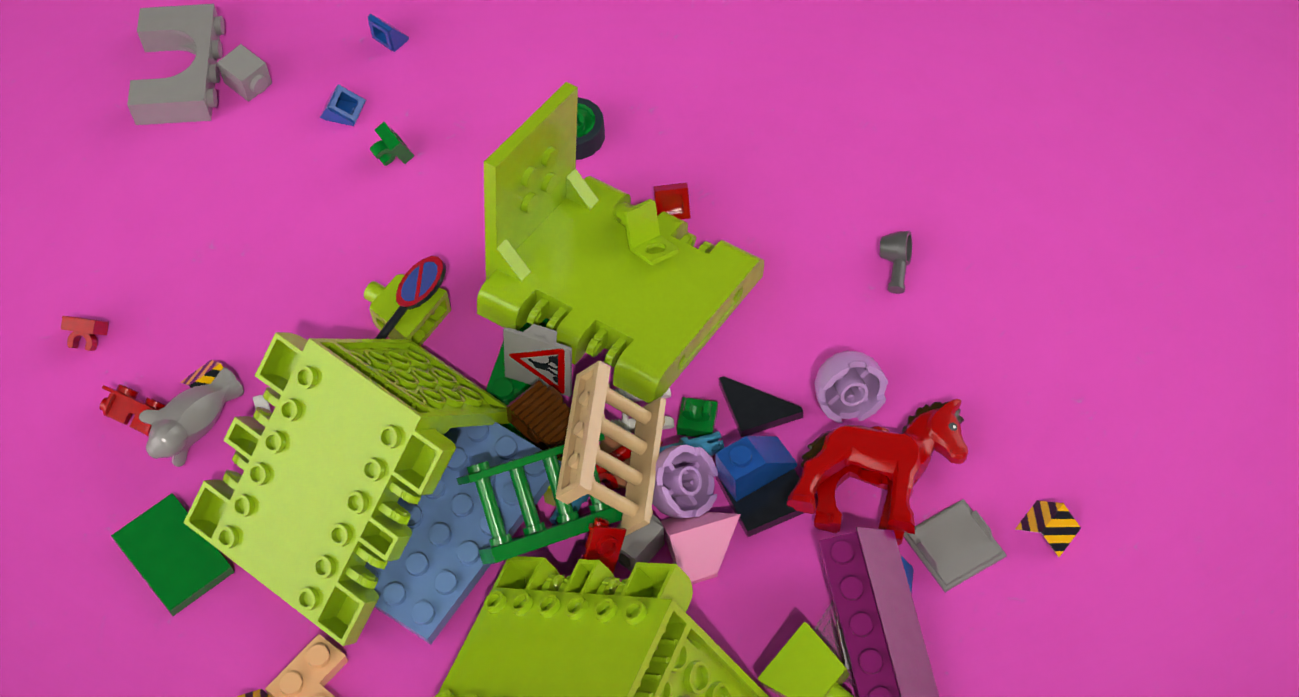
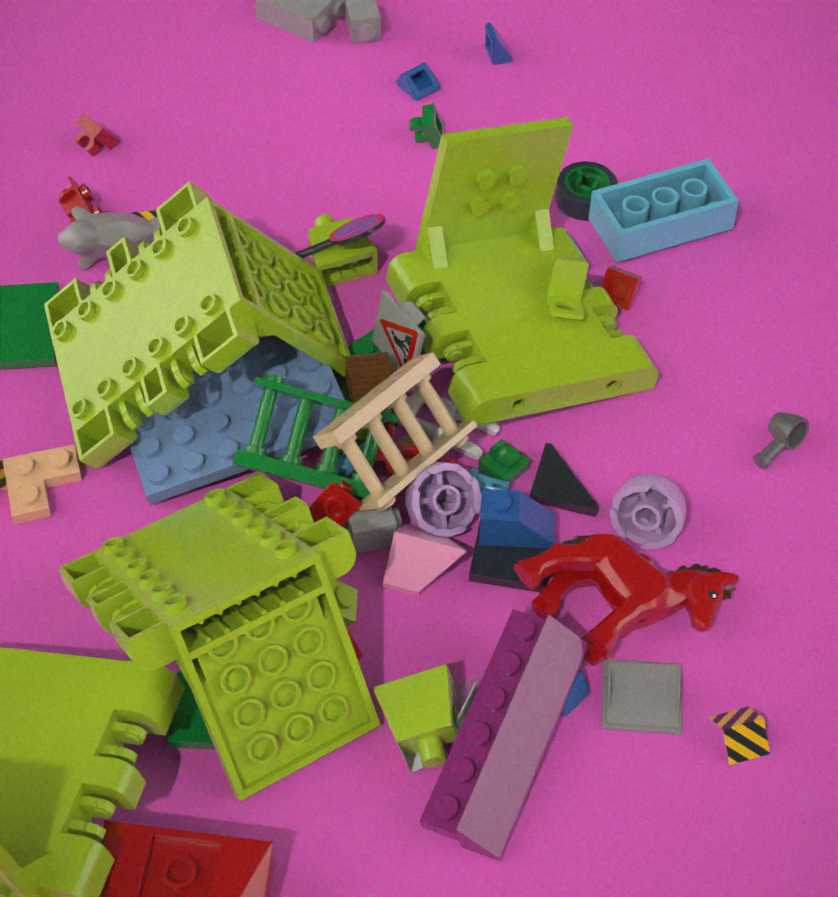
camera: 30 degrees right, 5 degrees down
none -> medium azure brick [588,158,739,263]

